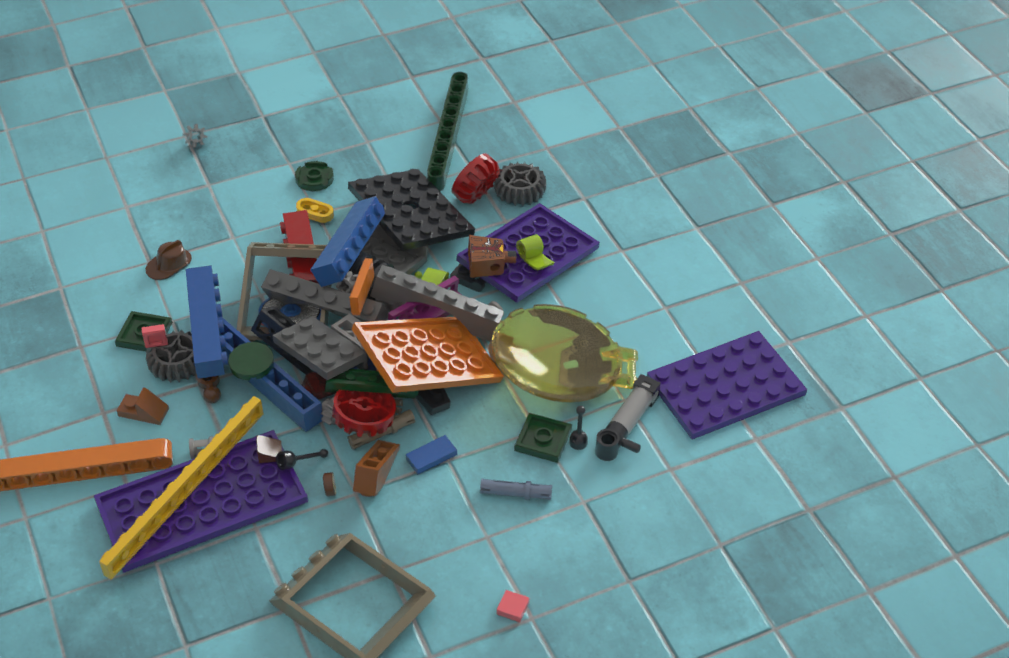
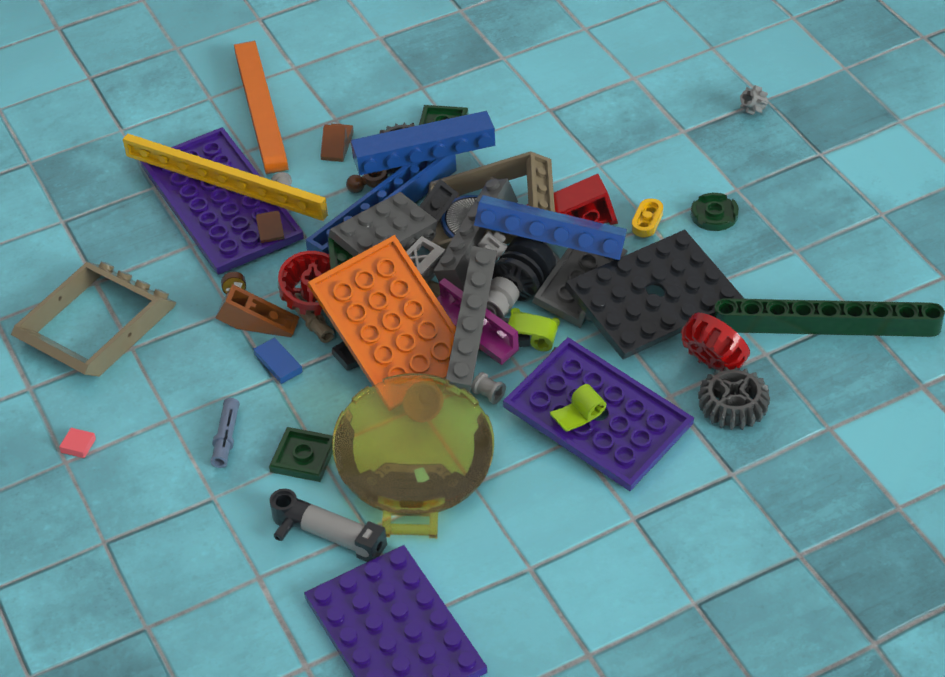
camera: 90 degrees right, 0 degrees up
coral tile [142,324,168,348] -> none
reddish brown piece [145,240,192,280] -> none
dark green tile [228,342,274,380] -> none
black hinge [276,449,328,470] -> none
orange tile [349,258,374,315] -> none
dark orange torso [468,235,516,278] -> none
black hinge [569,406,588,450] -> none

